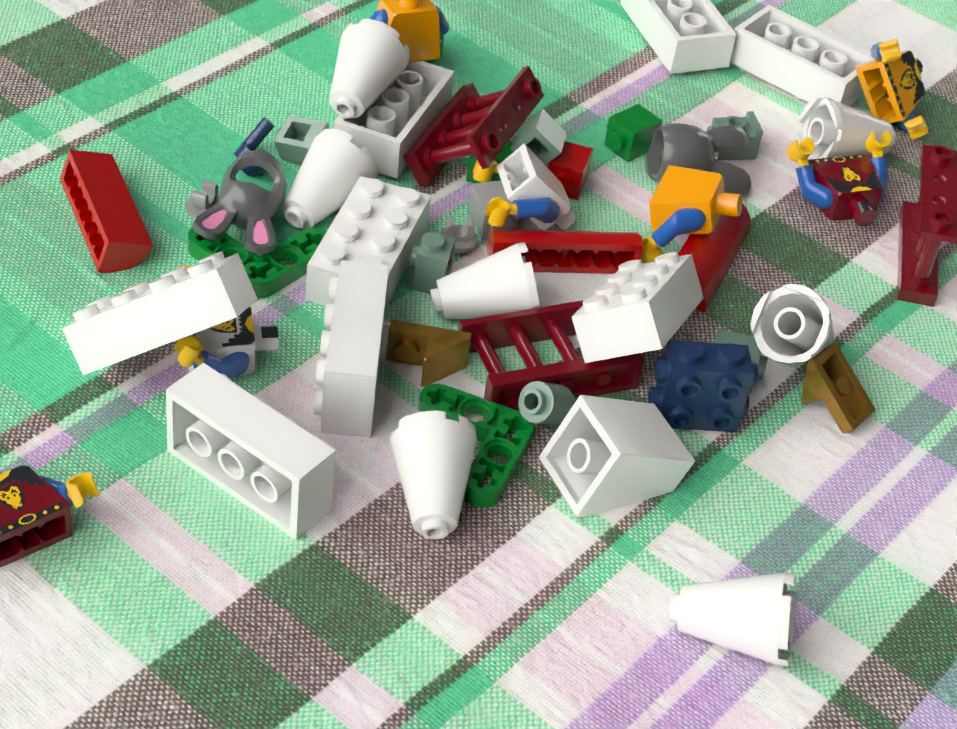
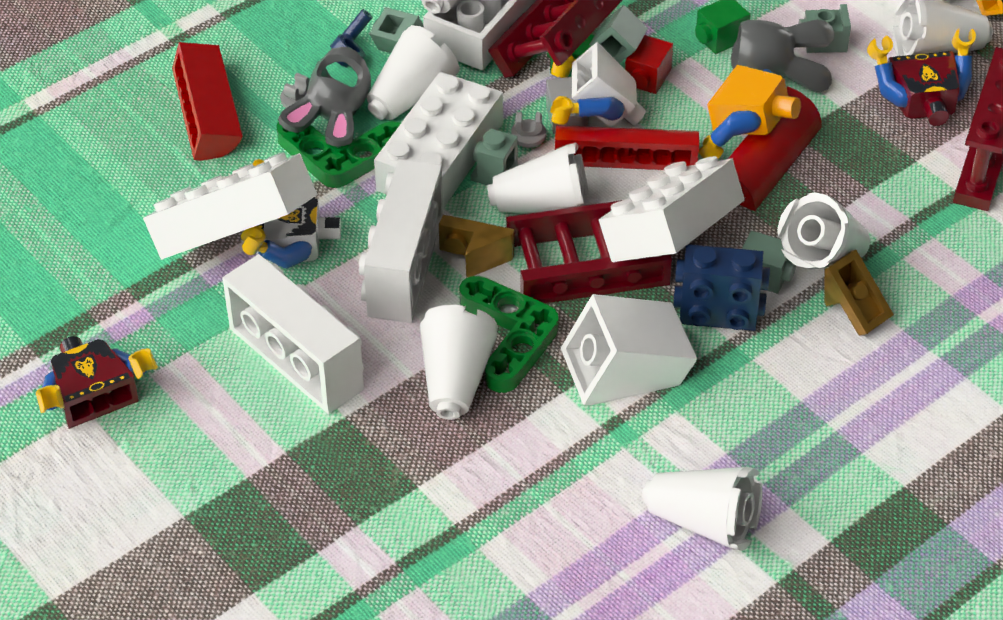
camera: 15 degrees right, 5 degrees up
sand green brick [518,381,576,426] -> none

